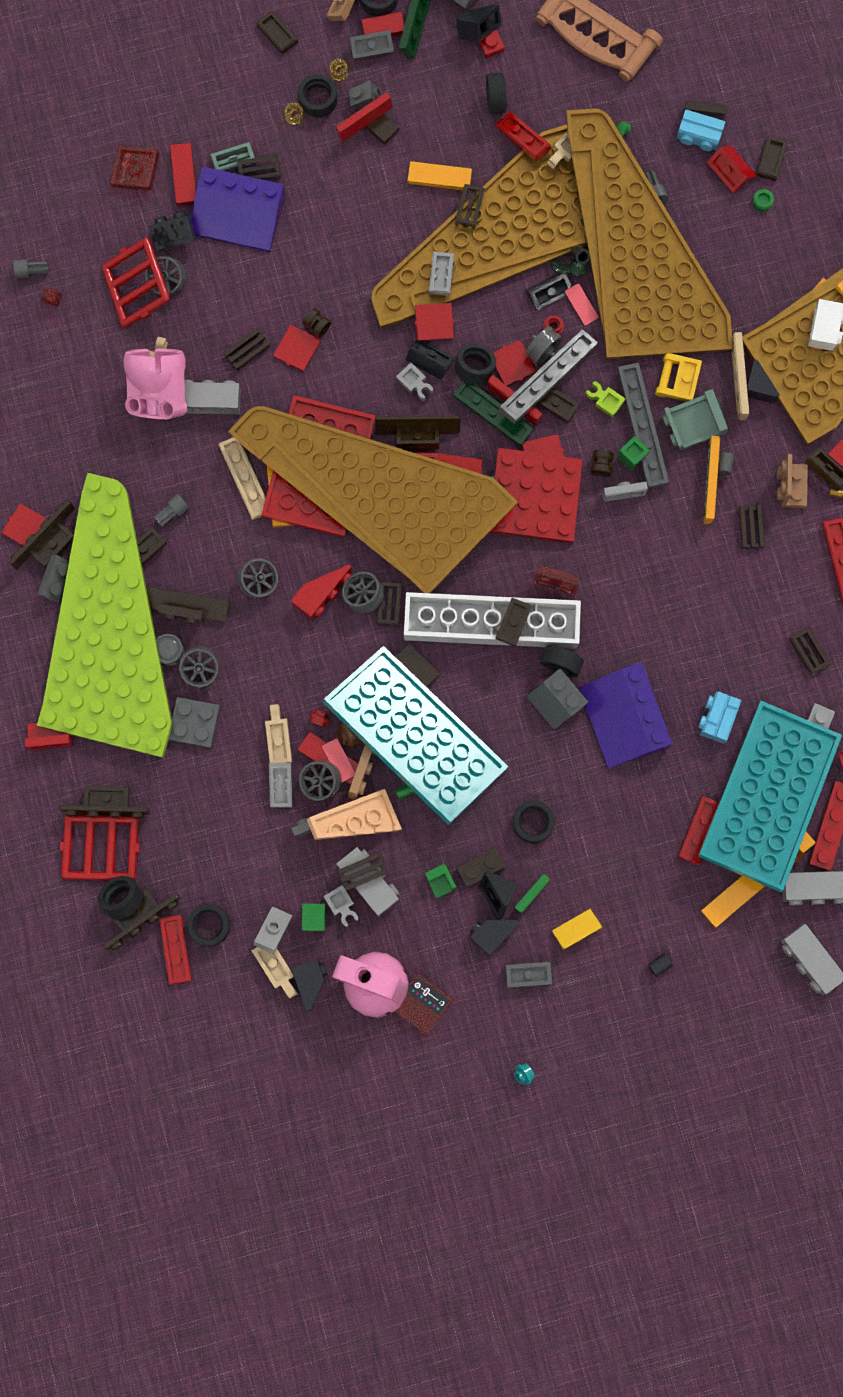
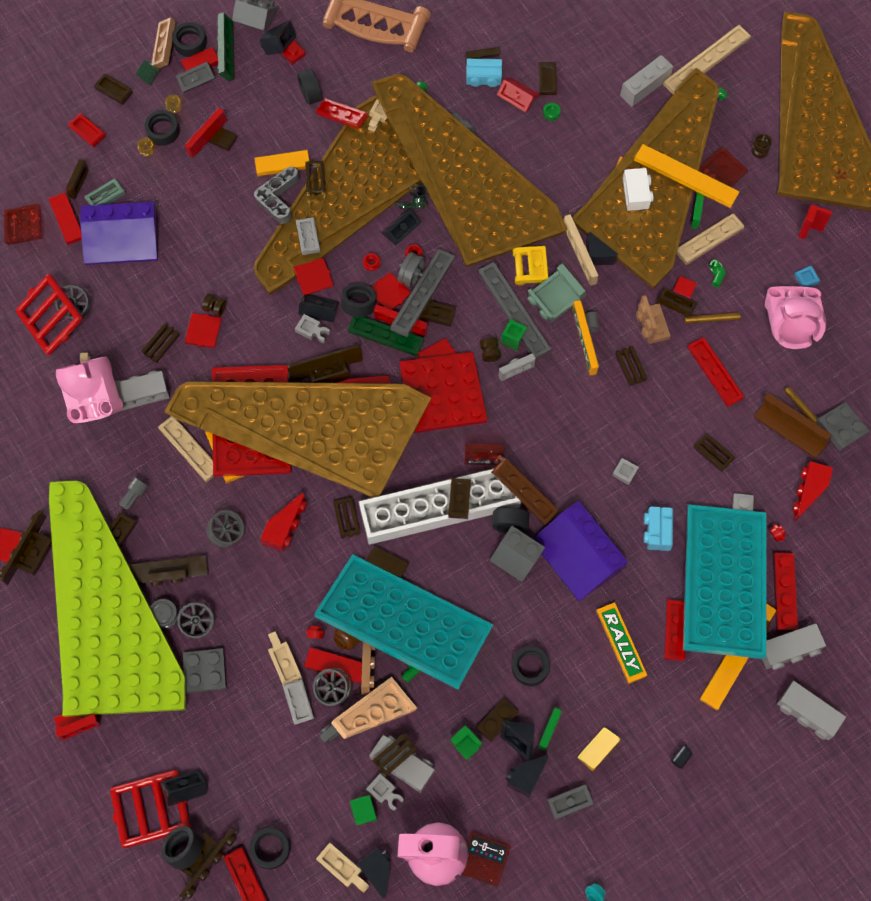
camera: 20 degrees left, 10 degrees down
dark grey plate [37,554,69,603] -> none
dark brown bracket [59,786,150,818] -> none
black bracket [149,211,197,251] -> none
dark brown tile [237,154,281,179] -> none
light grey plate [253,907,292,954] -> none
coral sticker [322,739,355,782] -> none
dark grey wheel [342,572,384,614] -> none
dark grey bracket [349,81,382,111] -> none
coral sticker [565,284,599,325] -> none
lime plate [585,382,625,418] -> none
none -> dark brown tile [65,159,89,199]
none -> red tile [68,113,106,148]
none -> clear green tile [135,60,160,85]
none -> black slope [160,770,207,806]
none -> dark grey beam [254,167,300,224]
none -> red plate [363,253,381,271]
none -> reddish brown panel [491,455,559,525]
none -> tile [596,603,648,684]
none -> light grey plate [612,458,639,485]

